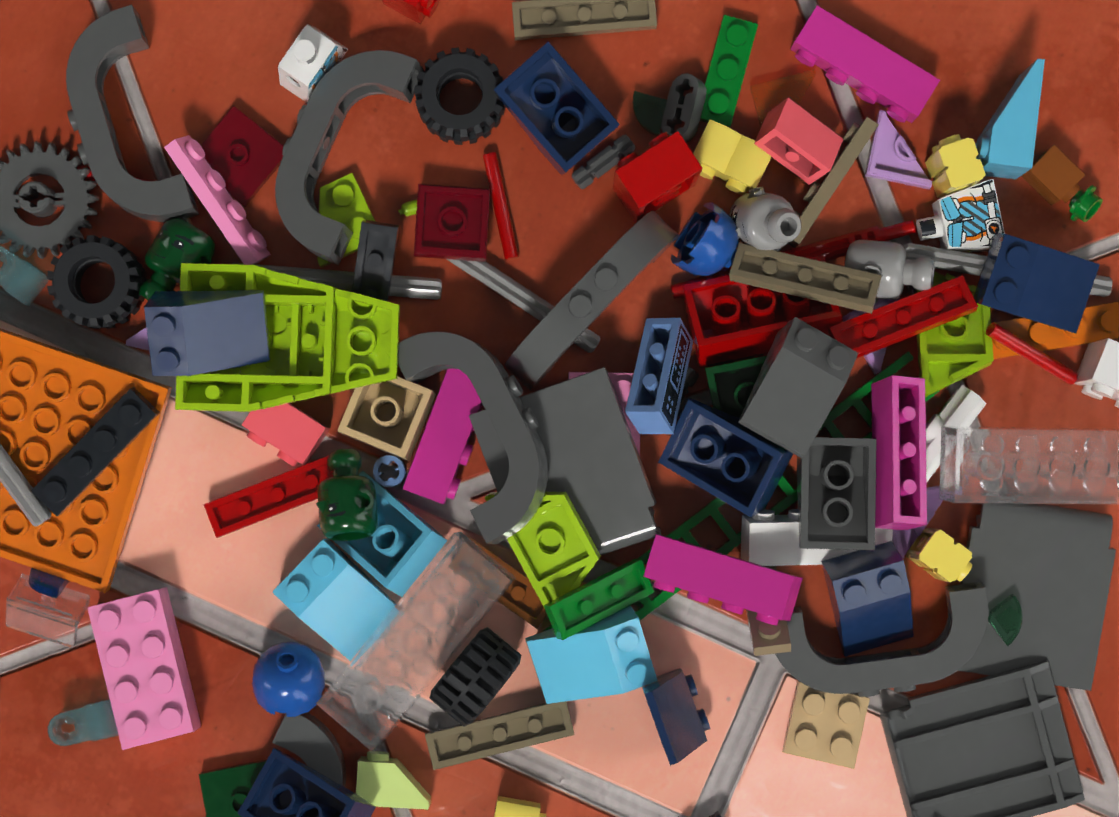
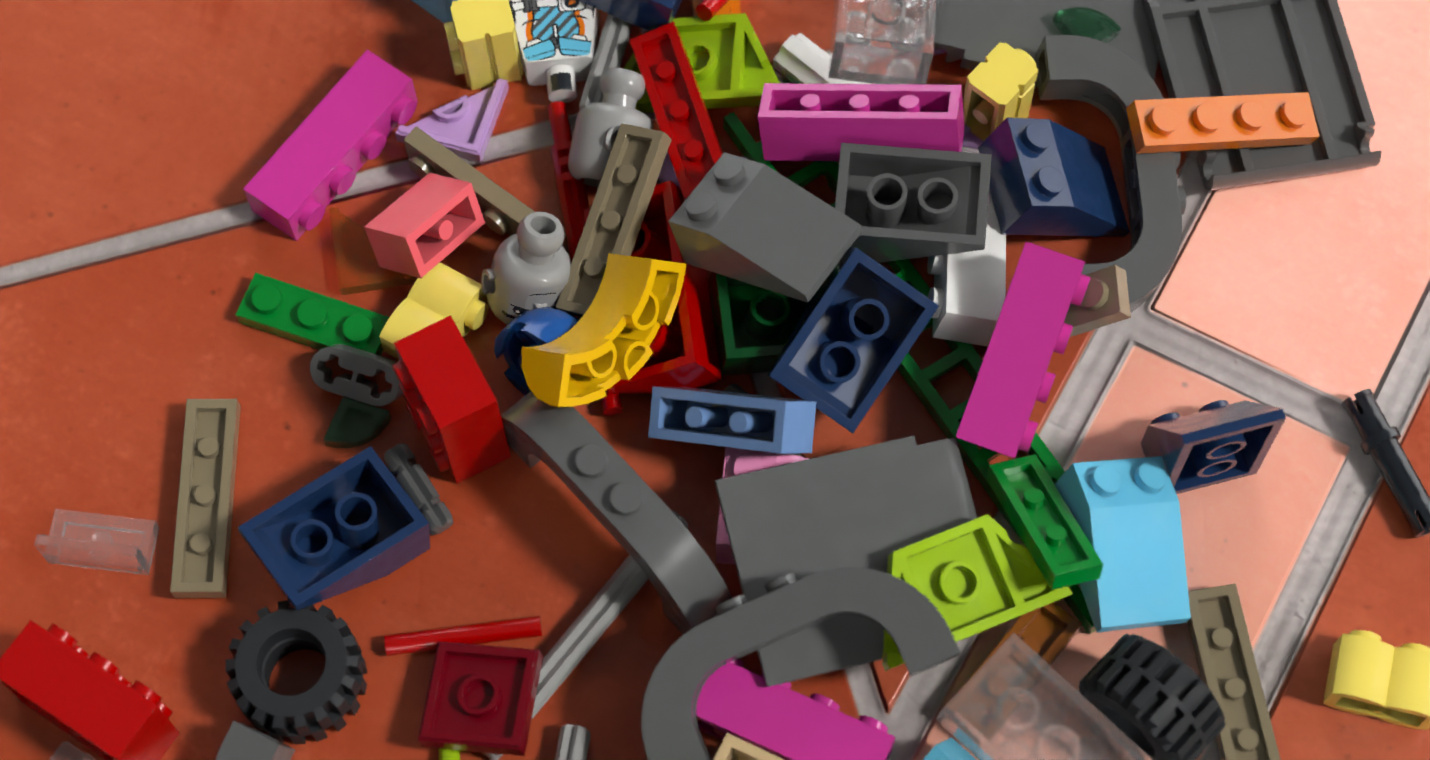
camera: 85 degrees left, 20 degrees down
tan plate [782,681,870,769] -> none
none -> yellow brick [522,253,687,407]
none -> orange plate [1126,92,1320,154]

